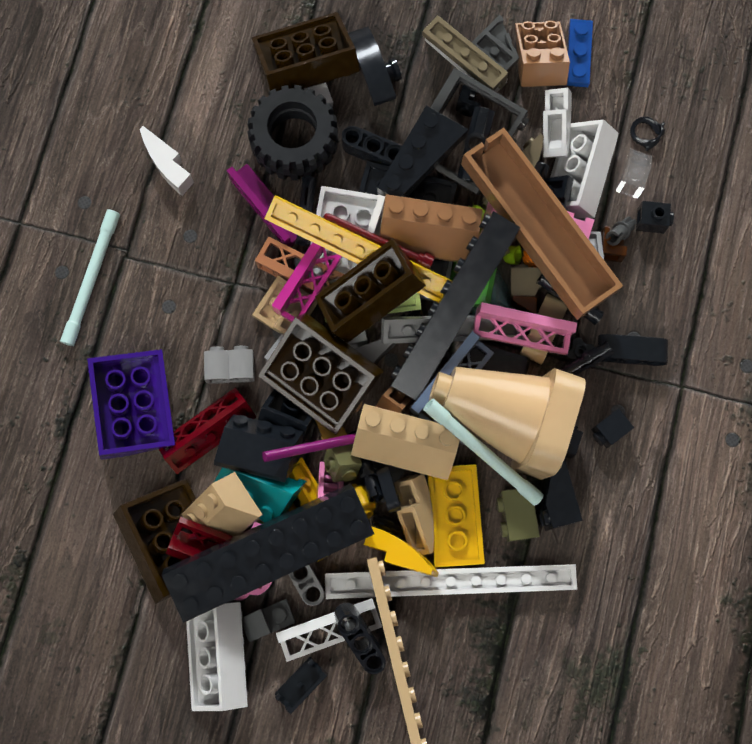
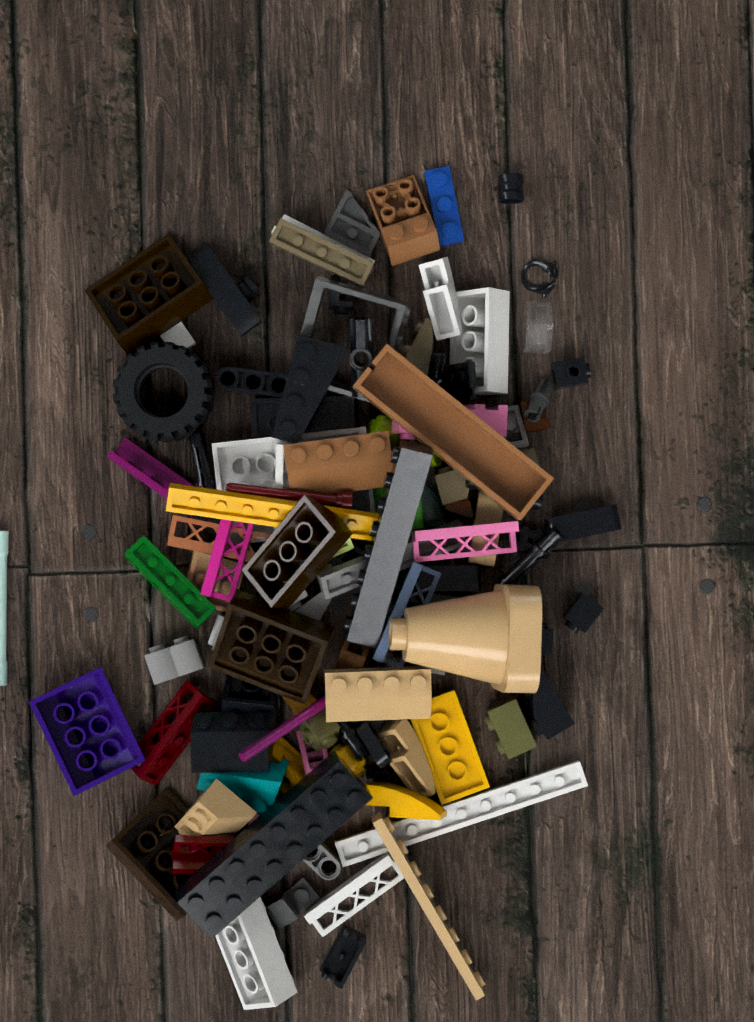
camera: 20 degrees left, 10 degrees up
white slope [140,126,194,196] -> none
black beam [334,603,386,674] -> none
light aqua piece [423,399,544,506] -> none
none -> green fence [124,535,217,630]
none -> black wheel [498,173,524,204]

